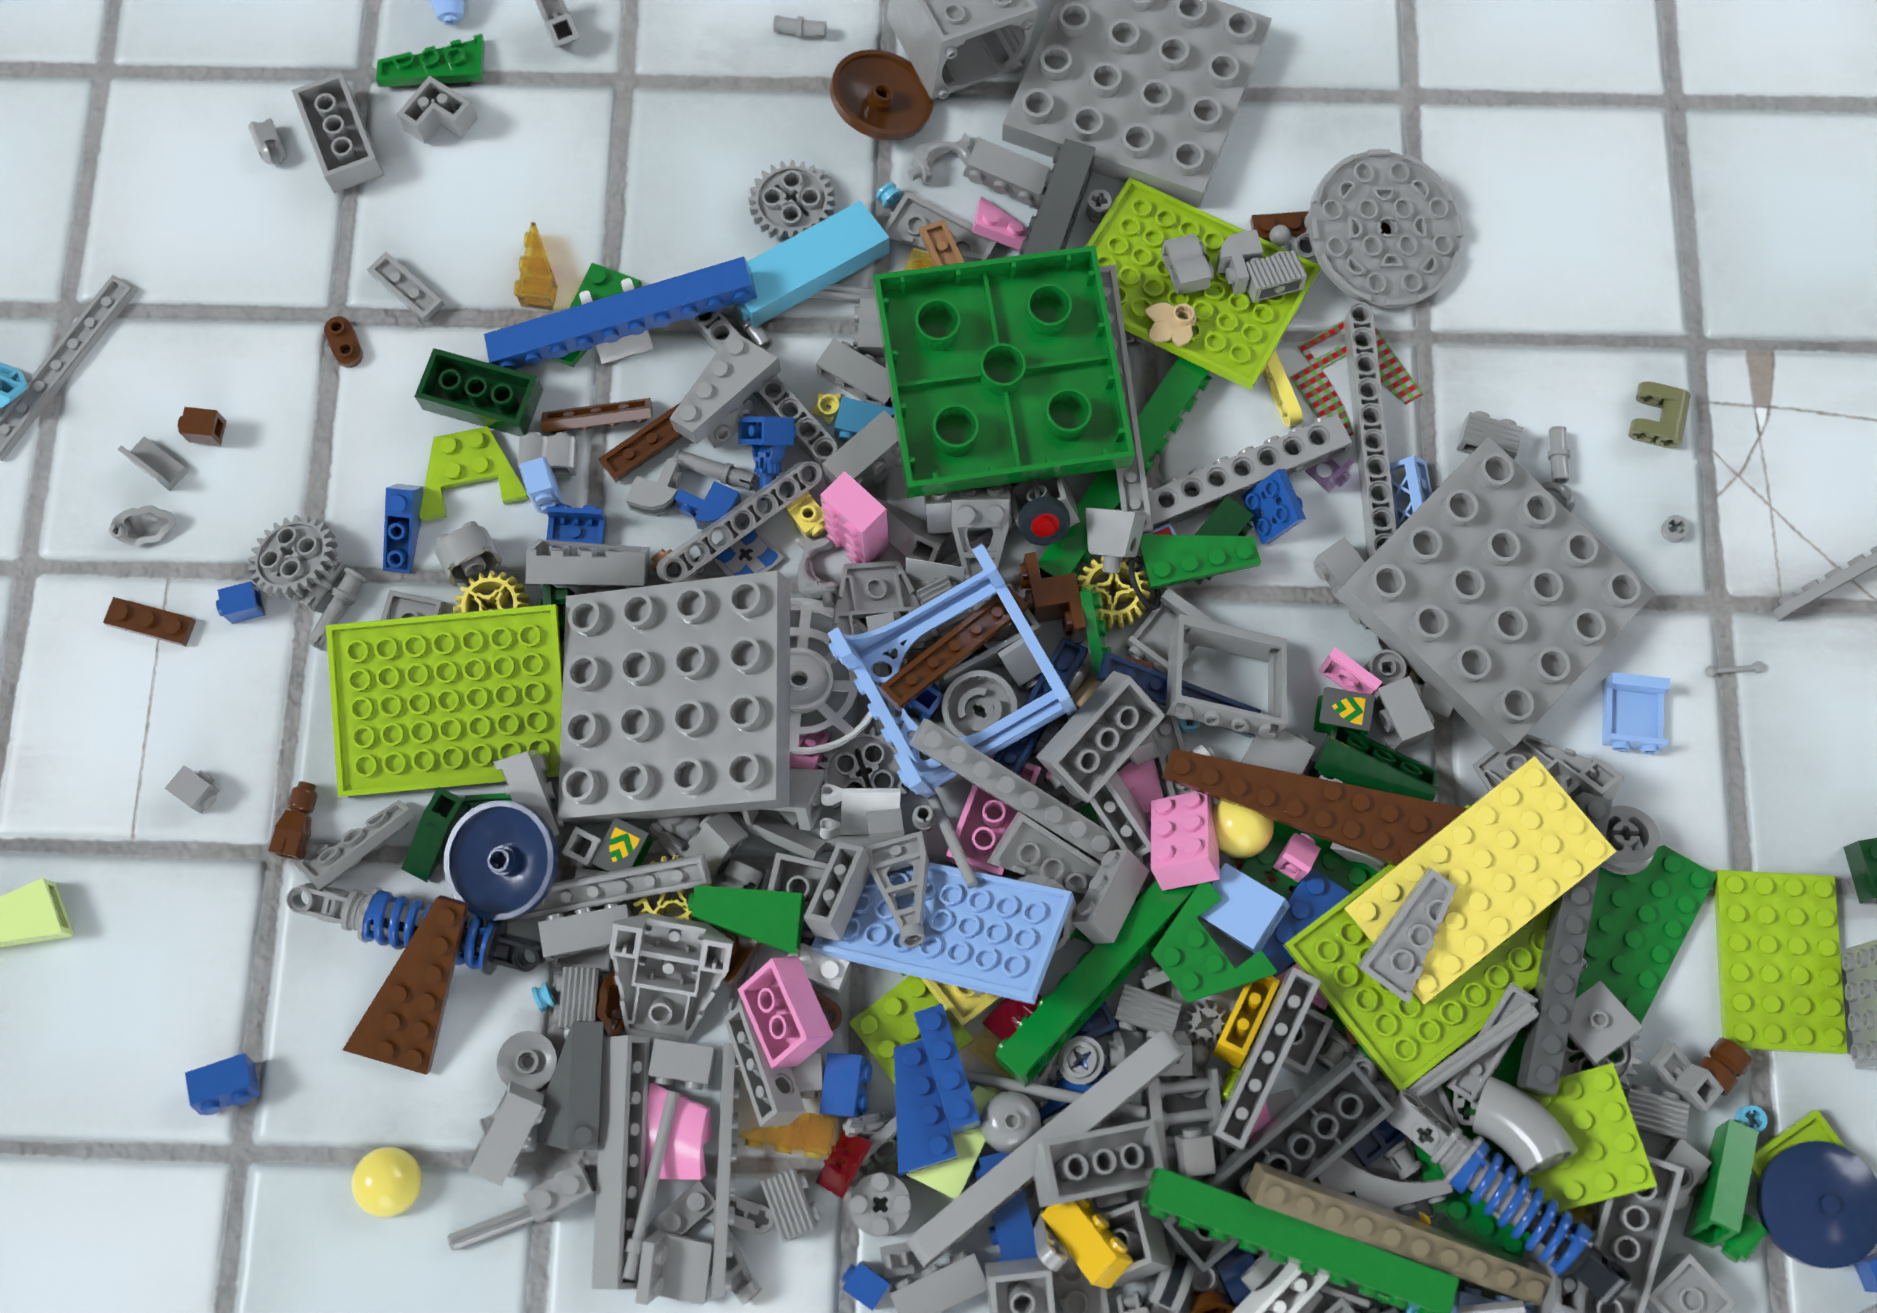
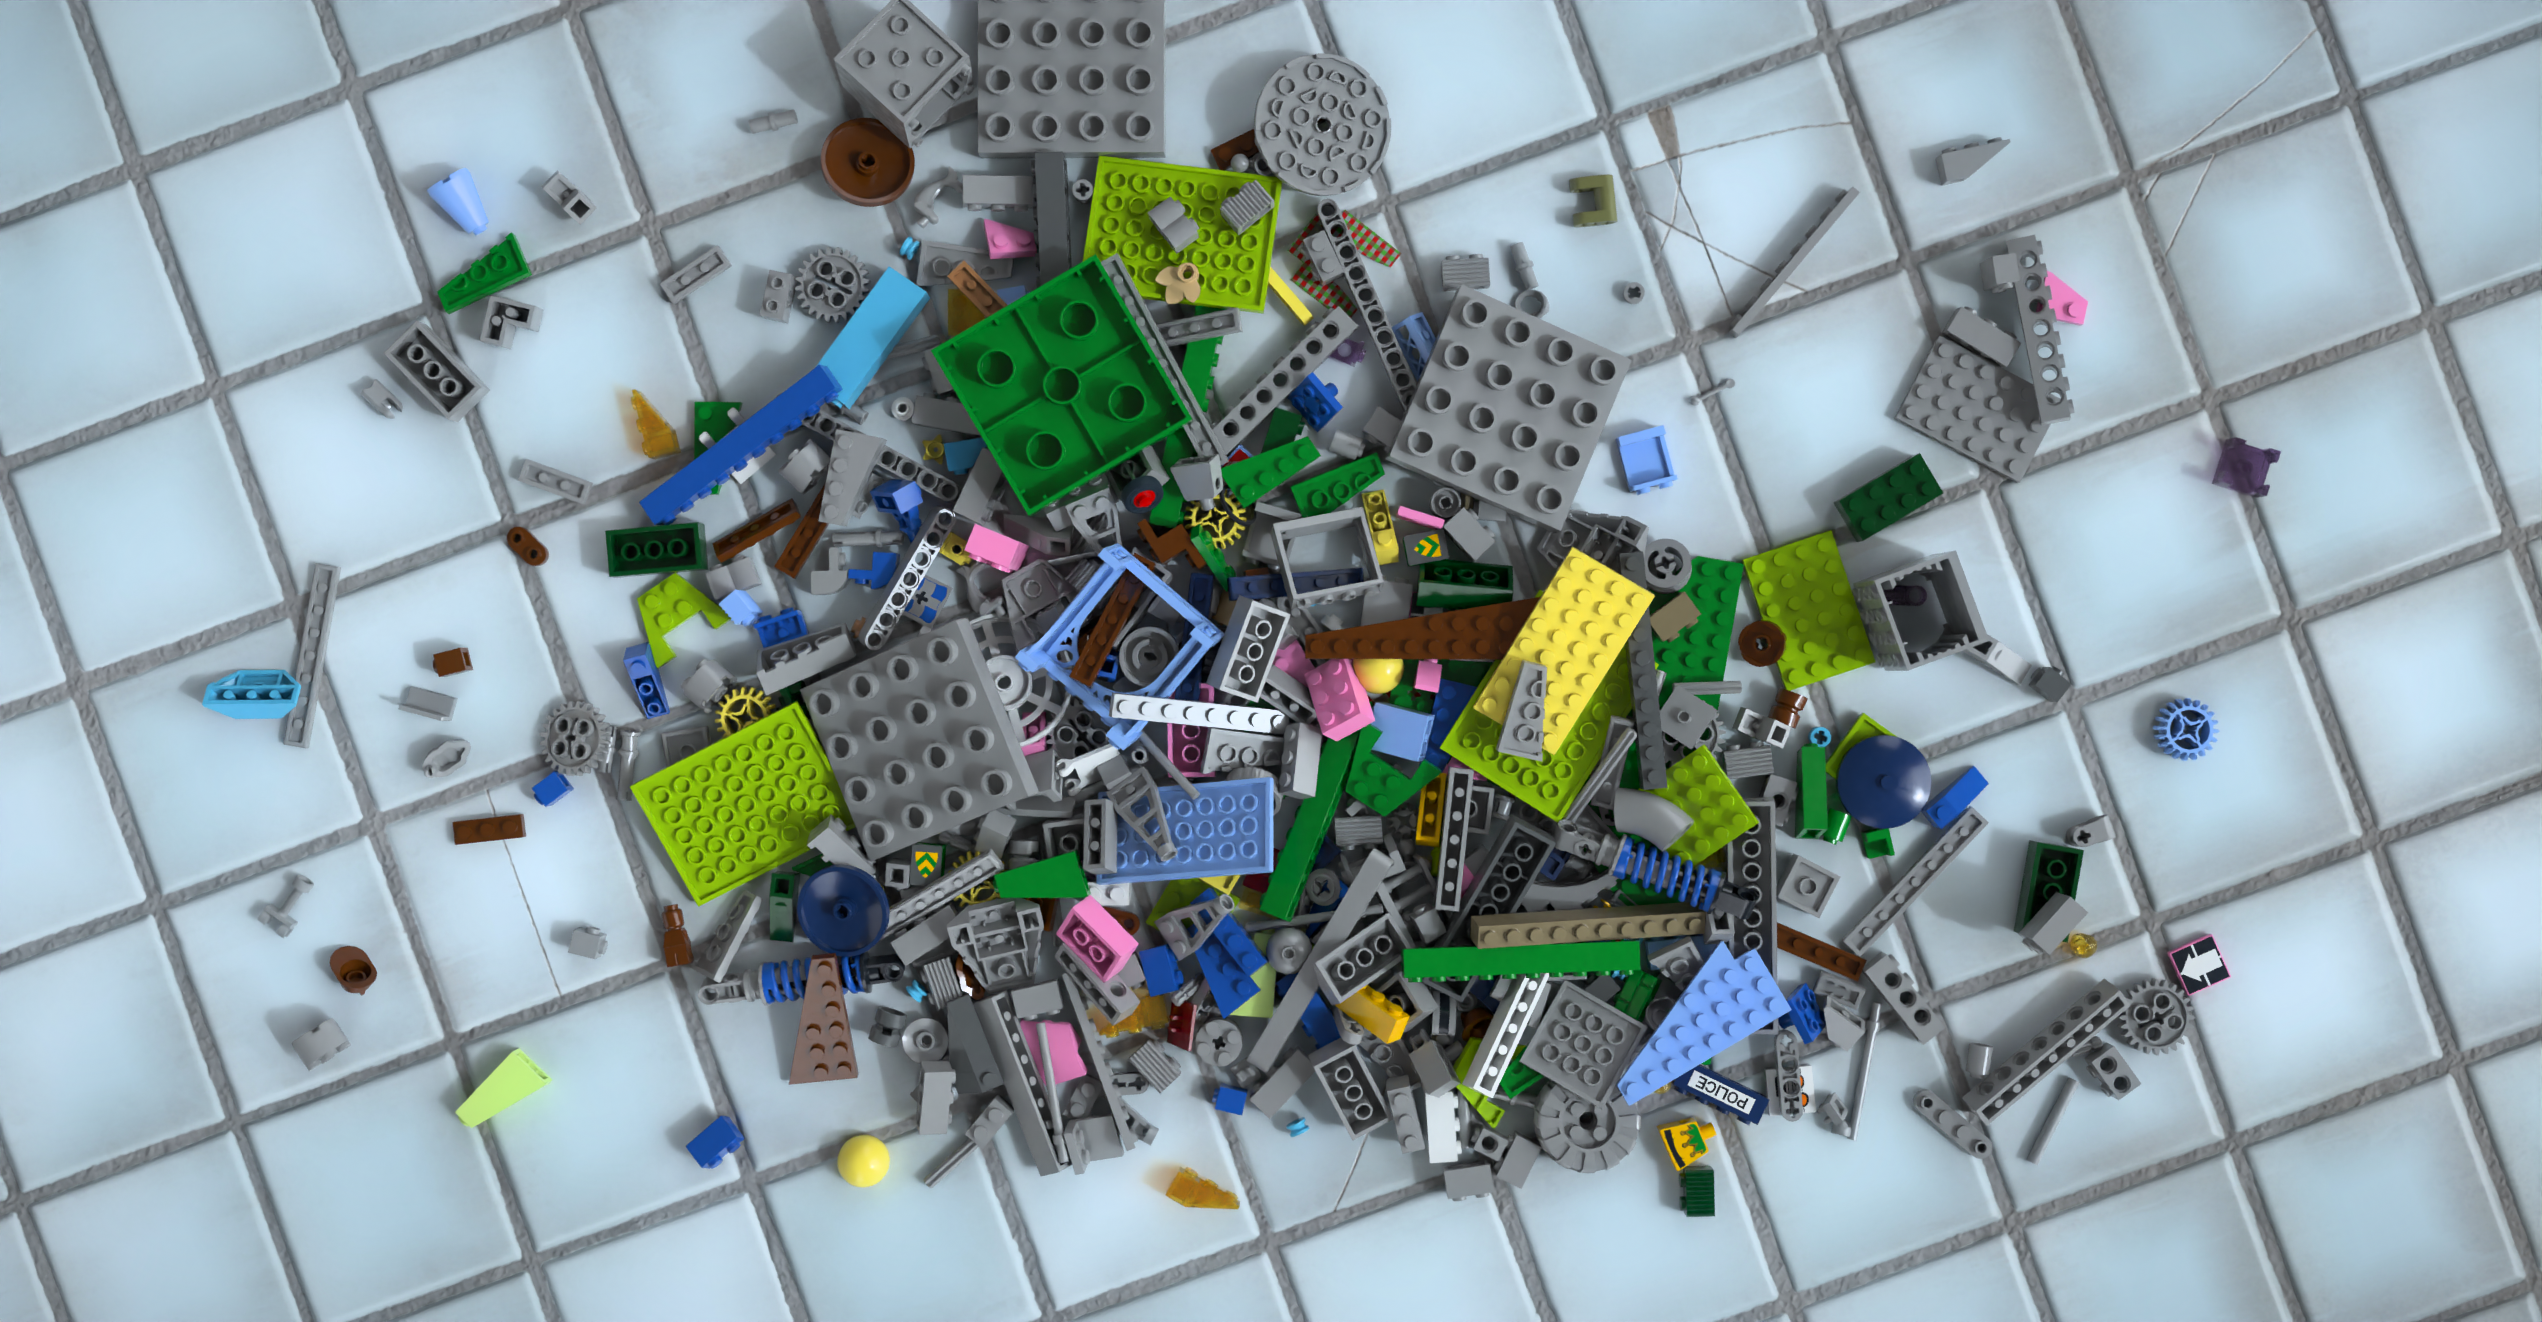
camera: 20 degrees left, 15 degrees up
light grey brick [1216,230,1263,294] -> none
none -> light grey plate [660,245,732,304]
none -> light grey brick [760,270,797,324]
none -> light grey brick [778,439,830,494]
none -> dark grey wheel [868,1006,907,1047]
none -> white plate [891,397,915,420]
none -> light grey plate [1155,894,1234,961]
none -> light grey tile [1156,308,1243,347]
none -> green wing [1290,452,1385,518]
none -> light grey brick [1301,230,1344,286]
none -> light grey brick [1329,429,1366,460]
none -> light yellow slope [1361,490,1399,566]
none -> dark tan brick [1650,591,1701,643]
none -> light grey axle [1672,681,1742,695]
none -> reddish brown plate [1738,620,1787,667]
none -> green panel [1861,828,1895,859]

